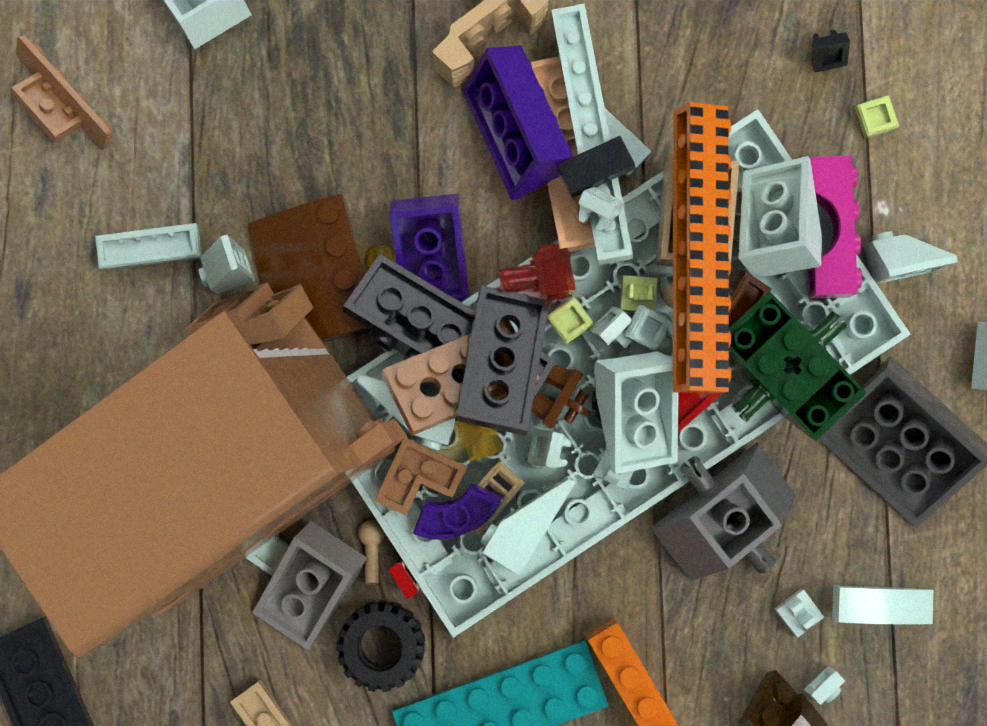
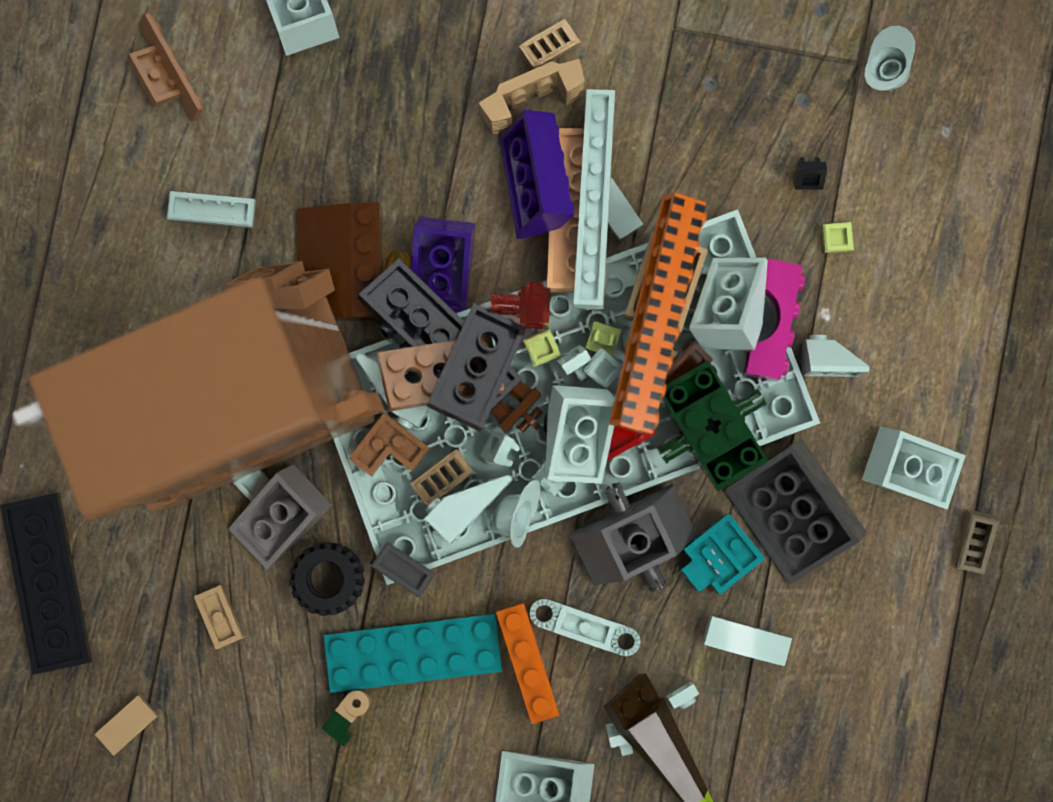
camera: 15 degrees right, 0 degrees up
light aqua slope [199,234,255,294] -> none
tan bar [358,520,385,585] -> none
red tile [388,559,420,599] -> none
dark purple tile [412,483,504,540] -> none
clear yellow brick [456,422,504,463] -> none
black tile [557,135,635,198] -> none
light aqua tile [578,187,624,231] -> none
light aqua tile [775,589,824,638] -> none
none -> dark grey tile [371,542,436,598]
none -> light aqua piece [492,480,541,548]
none -> light aqua plate [530,599,640,656]
none -> teal piece [679,513,765,595]

